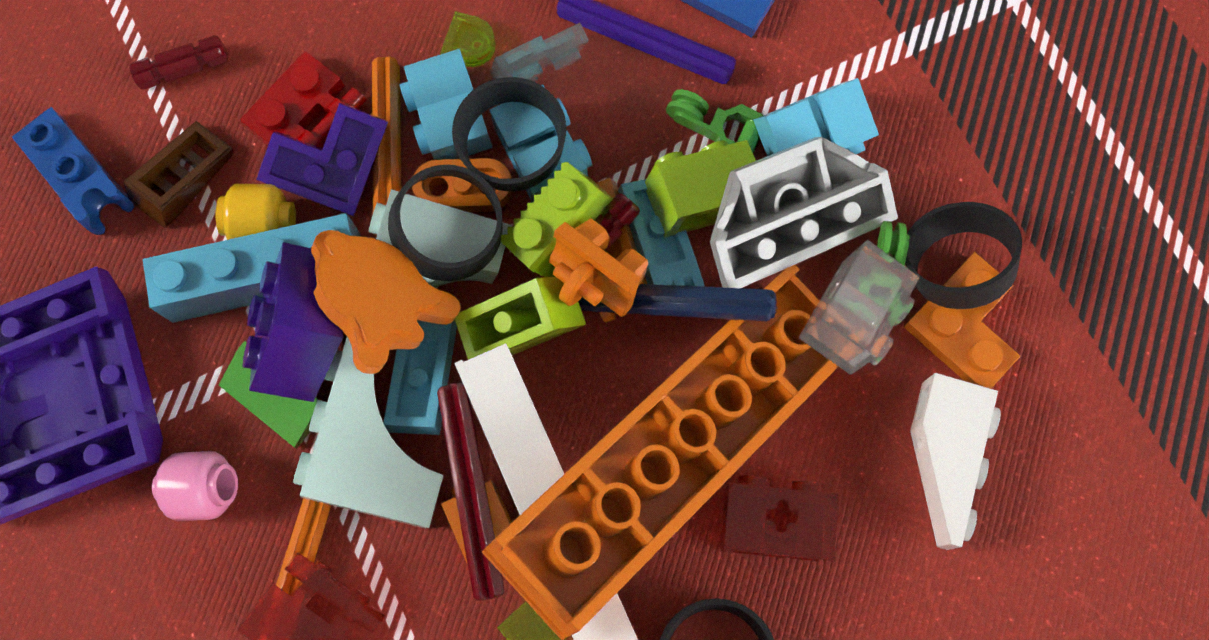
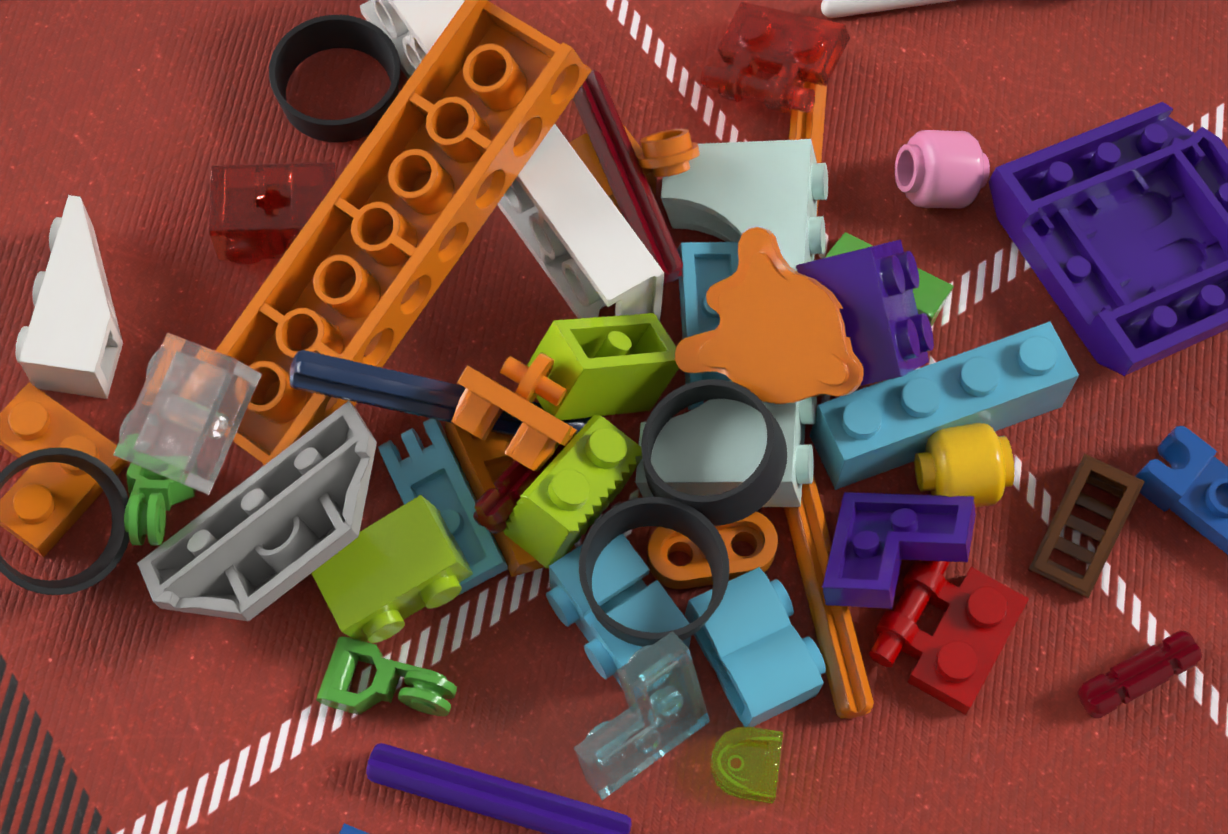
camera: 165 degrees right, 10 degrees down
medium azure piece [753,78,879,156] -> none
none -> orange plate [637,129,700,177]

